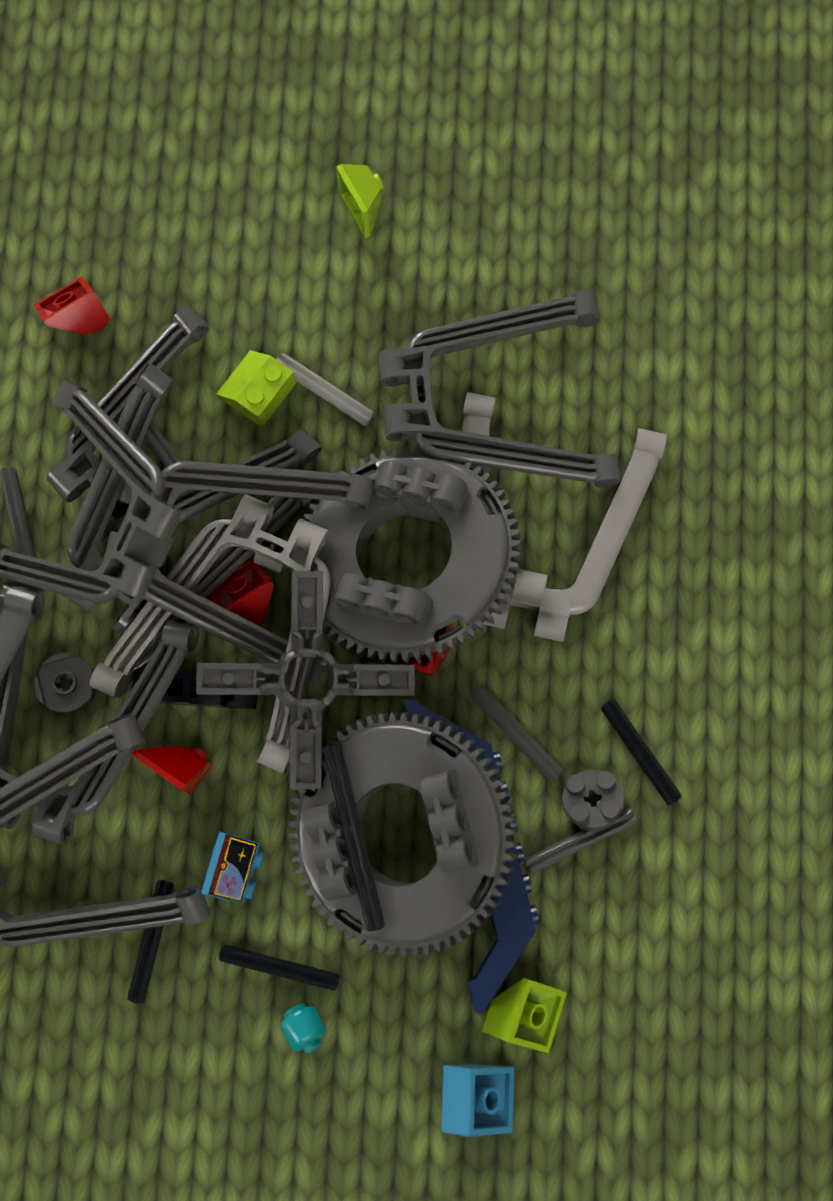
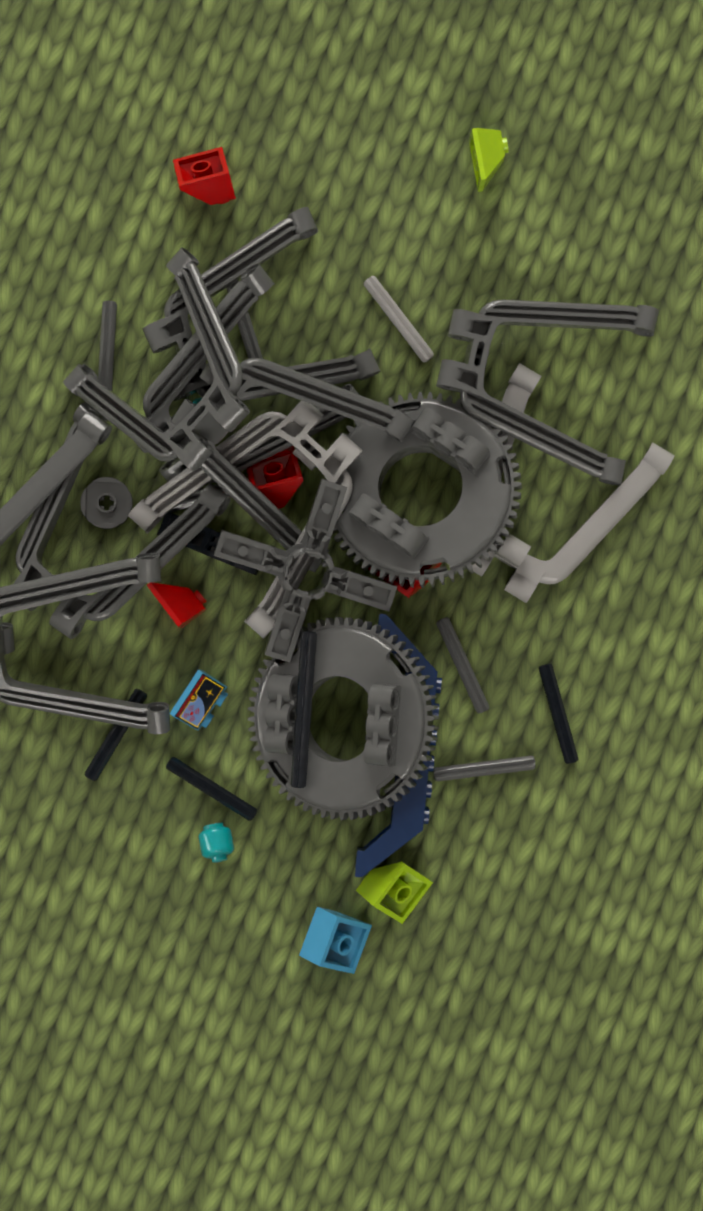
camera: 15 degrees right, 10 degrees up
lime slope [216,350,296,427] -> none
dark grey plate [562,770,624,832] -> none

